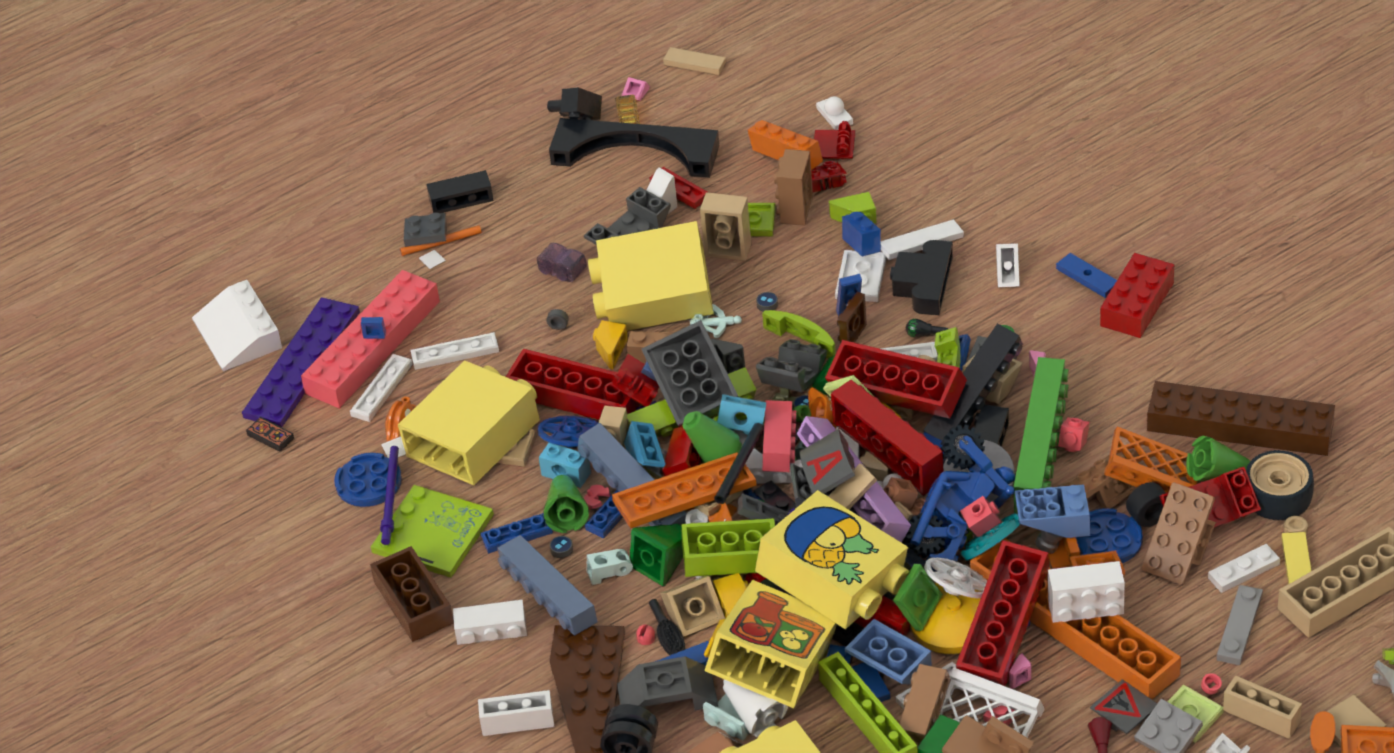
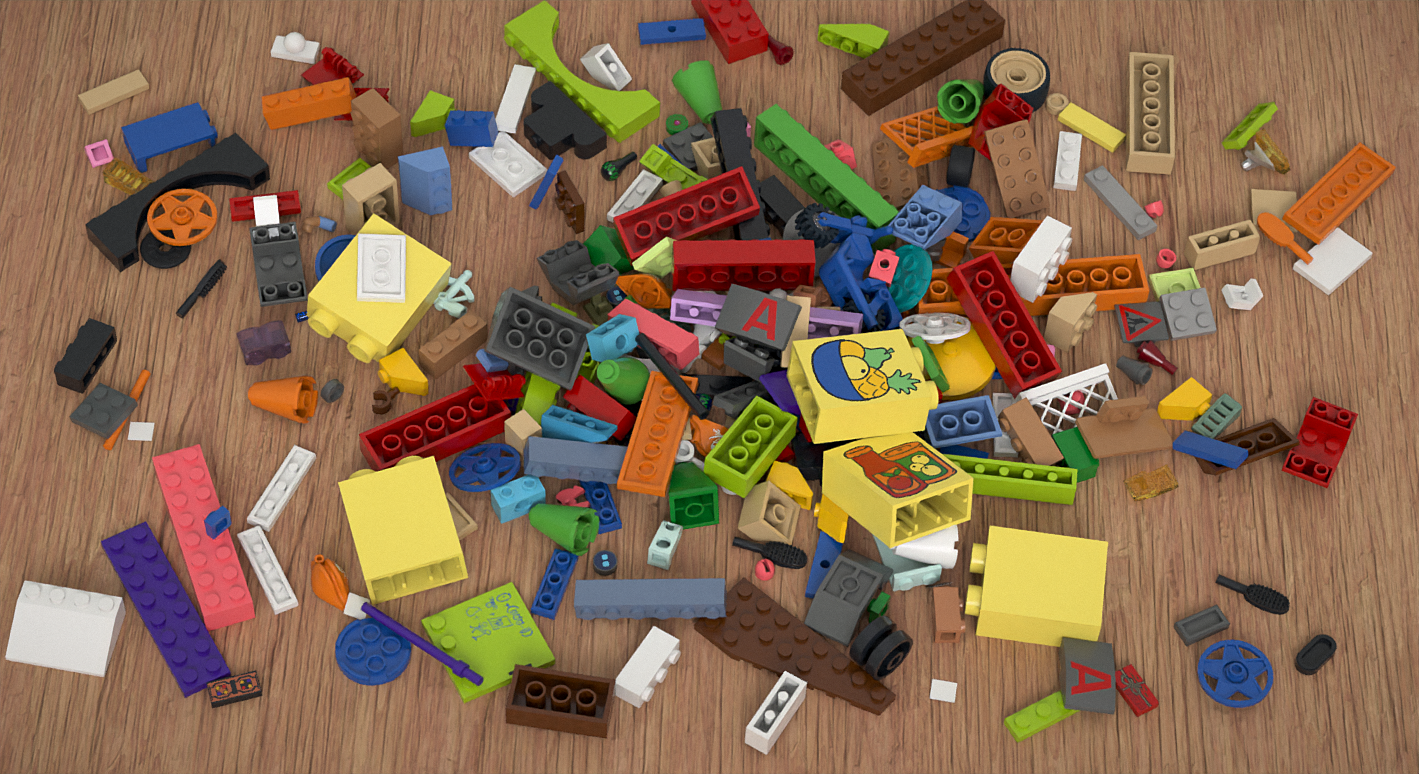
camera: 60 degrees left, 10 degrees up
black brick [547,87,602,120] -> none
tile [756,292,778,312] -> none
lime slope [762,310,836,359] -> none
none -> blue panel [121,102,218,174]
none -> black wheel [140,230,191,269]
none -> orange wheel [147,189,217,246]
none -> black piece [176,259,227,319]
none -> orange cone [248,376,318,424]
none -> arm [301,216,337,233]
none -> white tile [357,233,406,303]
none -> reddish brown piece [372,387,400,415]
none -> medium blue slope [398,146,452,215]
none -> lime arch [504,0,660,143]
none -> bright green cone [672,60,722,125]
none -> dark red cone [768,34,794,65]
none -> lime slope [817,24,889,59]
none -> green plate [867,592,890,623]
none -> tan slope [1044,292,1097,353]
none -> dark grey cone [1116,355,1153,385]
none -> coral hinge [1144,200,1164,218]

